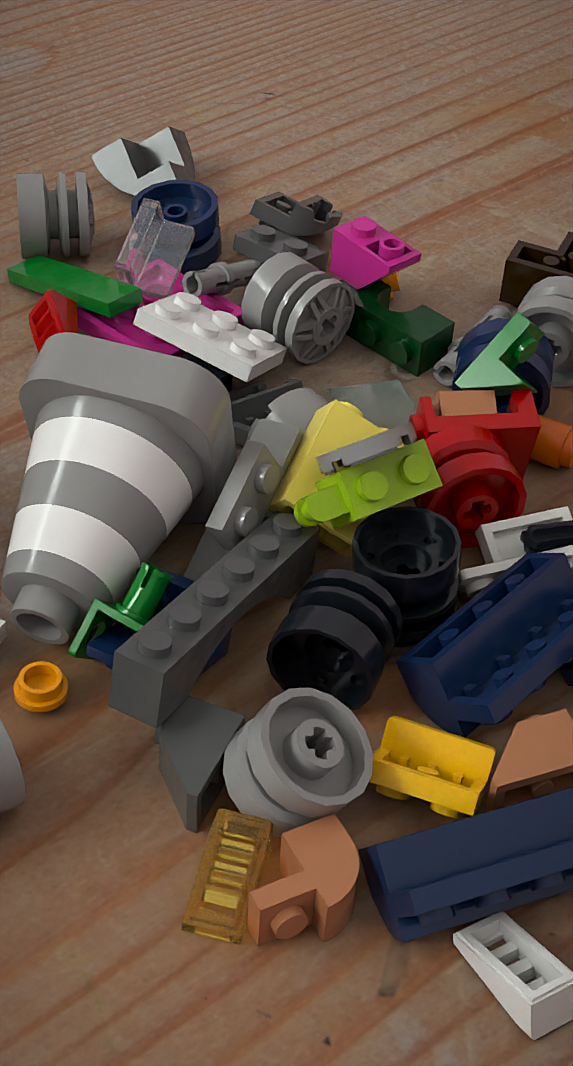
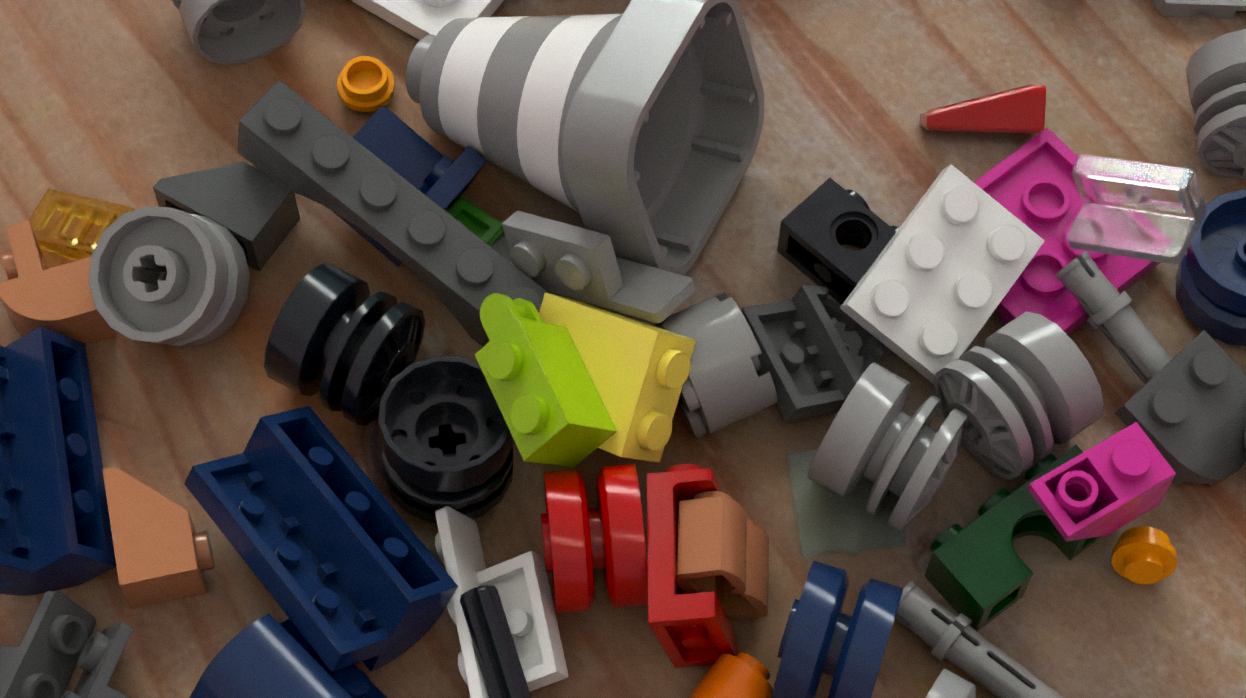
camera: 100 degrees right, 20 degrees up
green tile [7,255,143,318] -> none
green bracket [68,561,173,660] -> none
light grey tile [316,422,417,476] -> none
yellow bracket [369,715,496,818] -> none
green slope [454,312,545,396] -> none
none -> light grey wheel [808,362,969,532]

